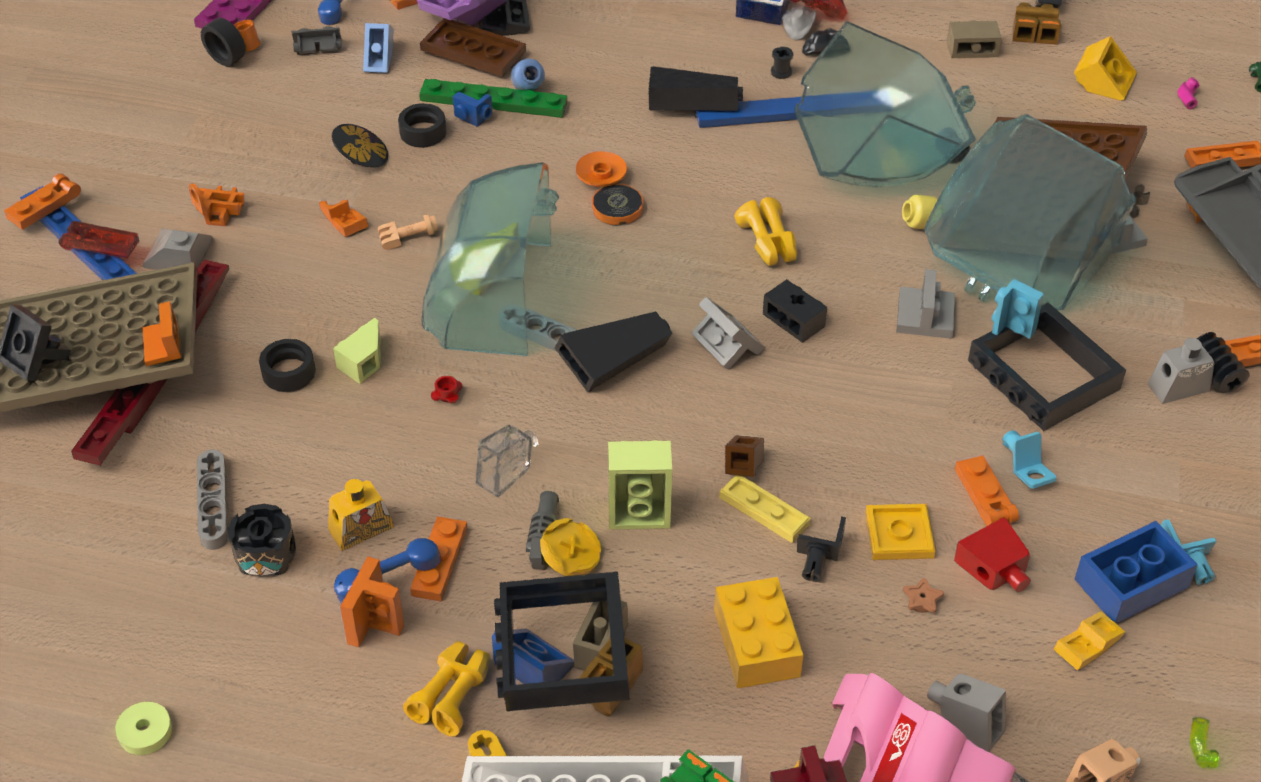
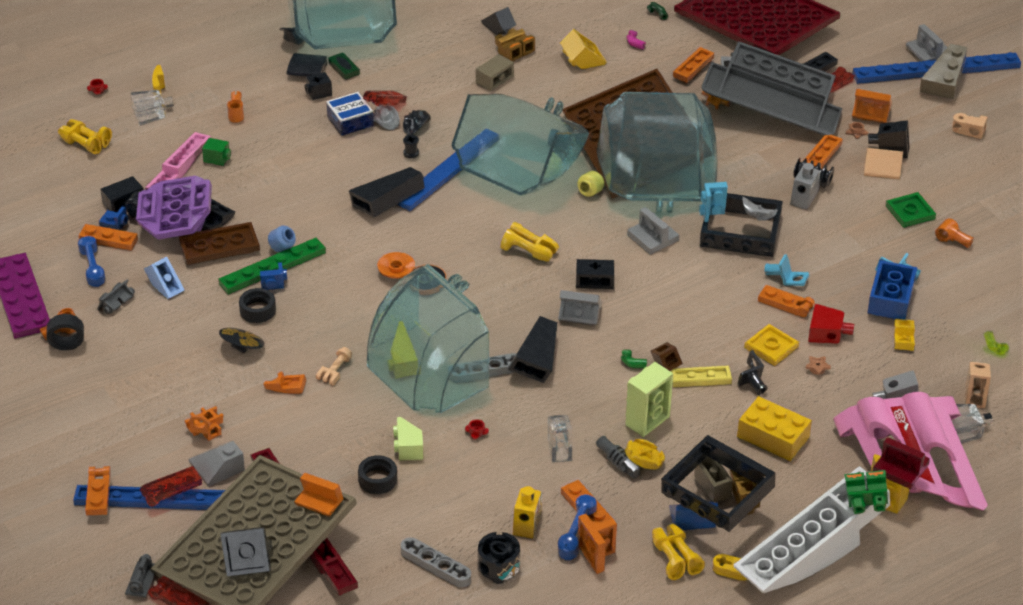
camera: 45 degrees left, 5 degrees down
none -> green arm [620,349,647,369]
none -> light grey hat [742,197,778,221]

